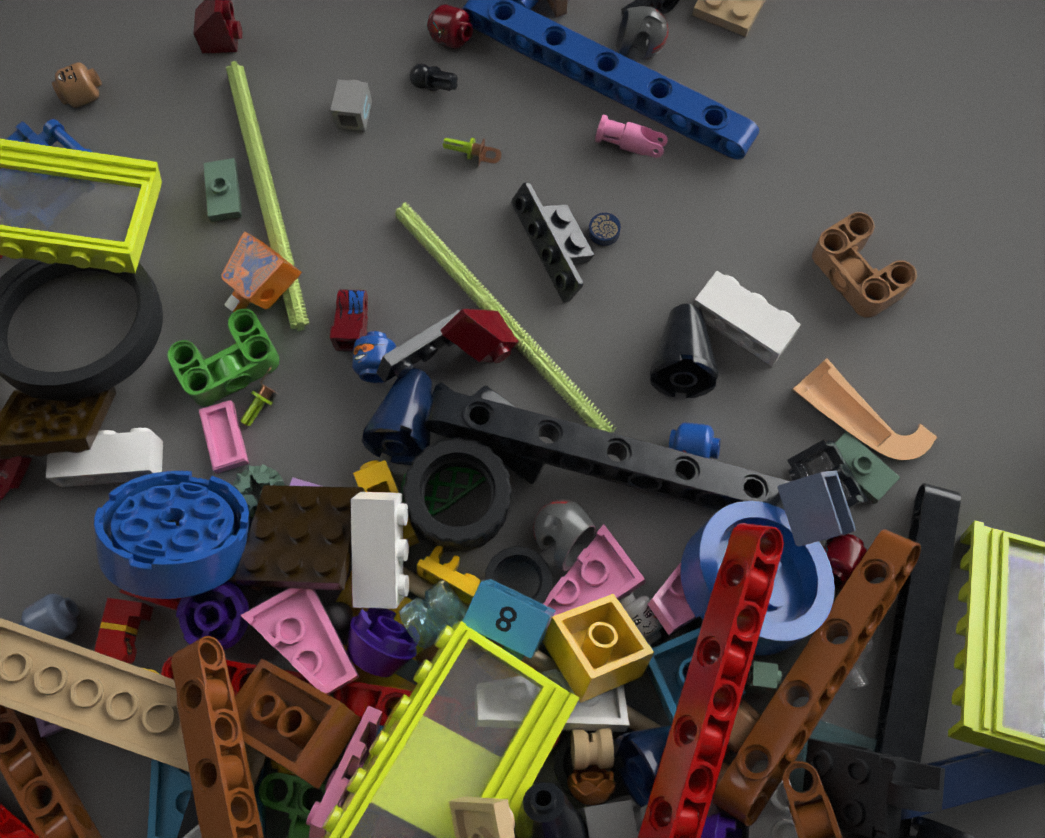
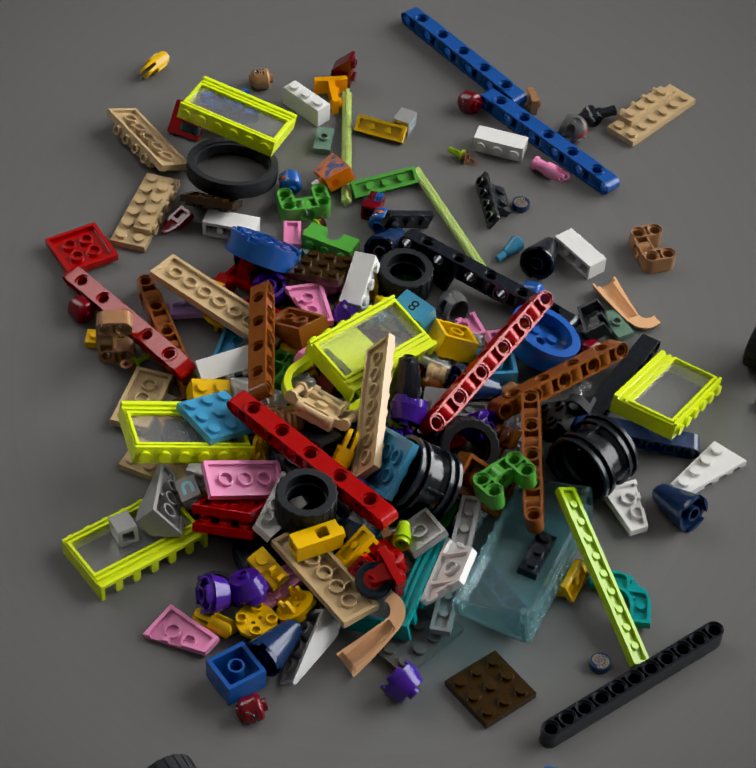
camera: 10 degrees right, 25 degrees down
black axle [410,63,458,91] -> none
dark red slope [440,309,519,364] -> none
sand green piece [744,661,782,694] -> none
sand blue piece [777,470,856,547] -> none
none -> blue head [278,169,302,195]
none -> white brick [283,80,330,127]
none -> bright green arch [302,222,360,257]
none -> light orange bracket [313,75,348,115]
none -> bright green plate [349,166,419,200]
none -> yellow plate [354,114,408,144]
none -> white brick [472,125,528,162]
none -> dark azure cone [495,236,524,262]

